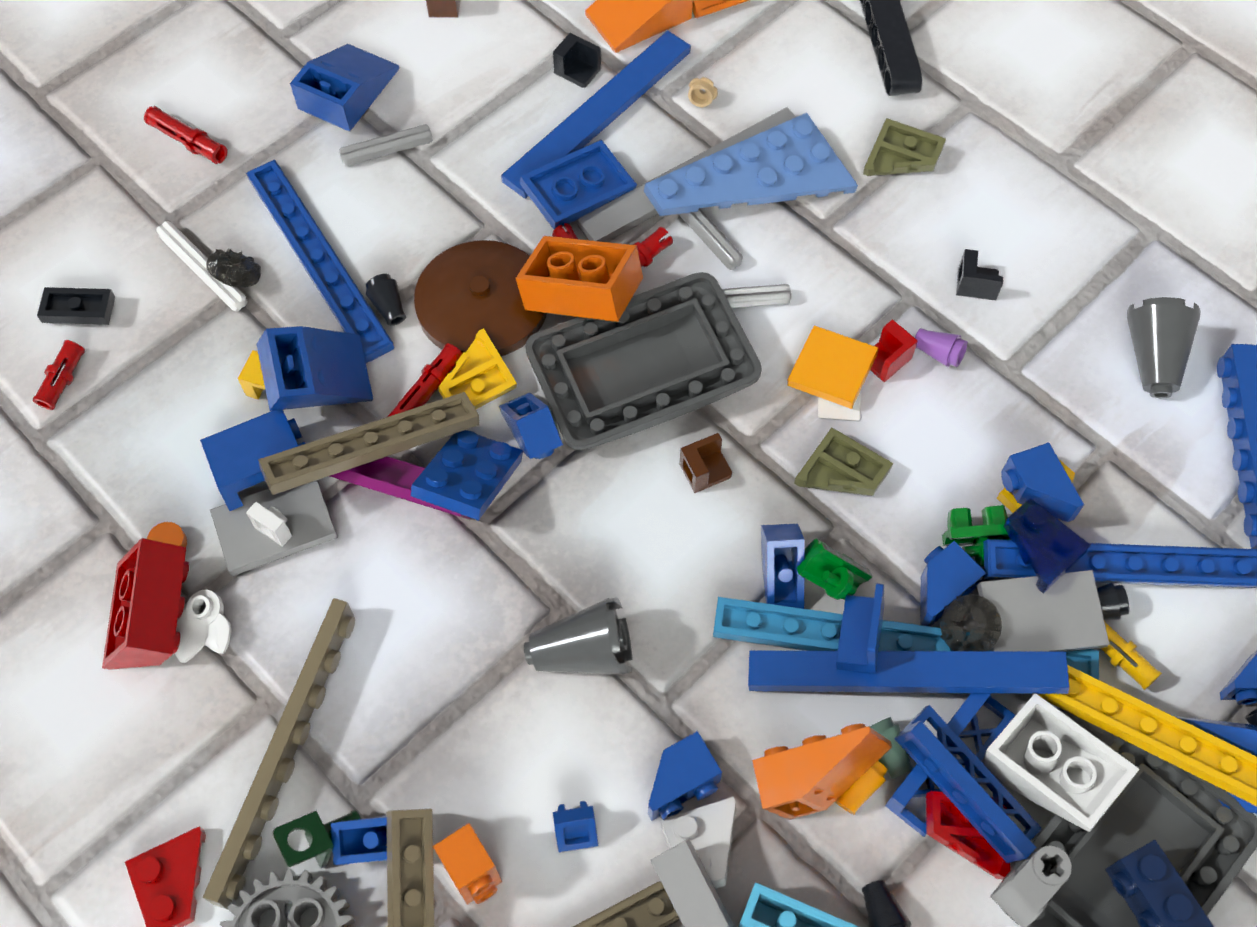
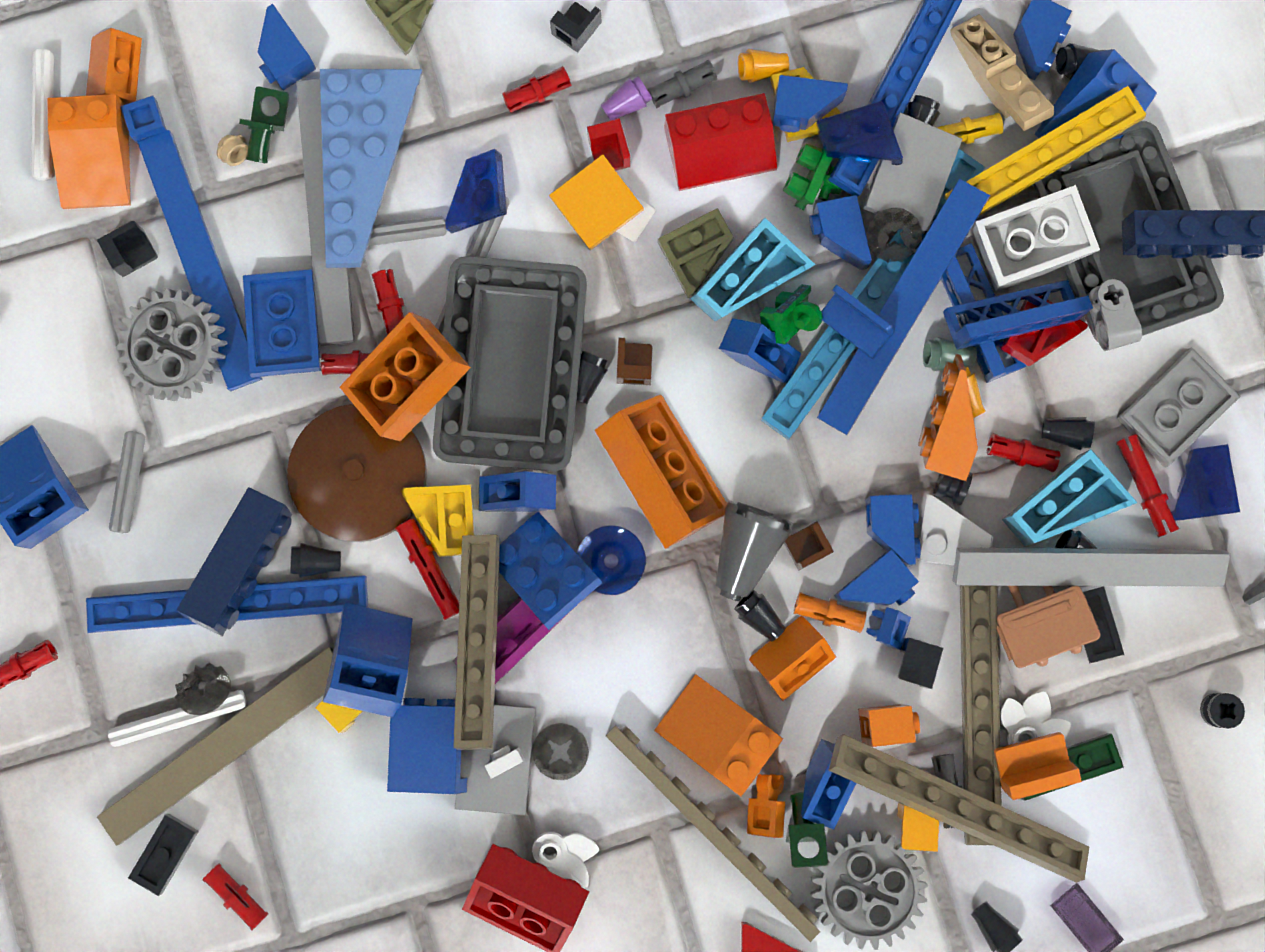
camera: 65 degrees left, 20 degrees up
orange tile [147,522,187,547] -> none
none -> dark tan tile [97,647,333,846]
none -> light grey gear [116,288,227,401]
none -> blue tile [120,96,167,142]
none -> dark blue brick [176,487,292,637]
none -> dark green bracket [239,86,289,163]
none -> blue slope [257,3,316,91]
none -> clear blue wing [445,149,507,233]
none -> red pin [502,66,572,113]
none -> clear smoke gear [533,723,589,780]
none -> black cone [577,351,608,404]
none -> clear blue dish [577,525,646,595]
none -> orange slope [594,394,727,549]
none -> dark grey pin [648,60,717,108]
none -> orange slope [654,674,783,797]
none -> red slope [664,93,777,191]
none -> medium azure wedge [690,218,816,321]
none -> black cone [734,590,786,642]
none -> light orange cone [738,49,789,83]
none -> orange plate [747,774,785,838]
none -> orange panel [749,616,836,701]
none -> reddish brown panel [784,521,834,571]
none -> orange pin [793,592,867,633]
none -> blue slope [834,549,919,606]
none -> black panel [898,638,944,689]
none -> black wheel [933,472,973,505]
none -> tan slope [950,14,1054,131]
none -> red pin [986,433,1061,472]

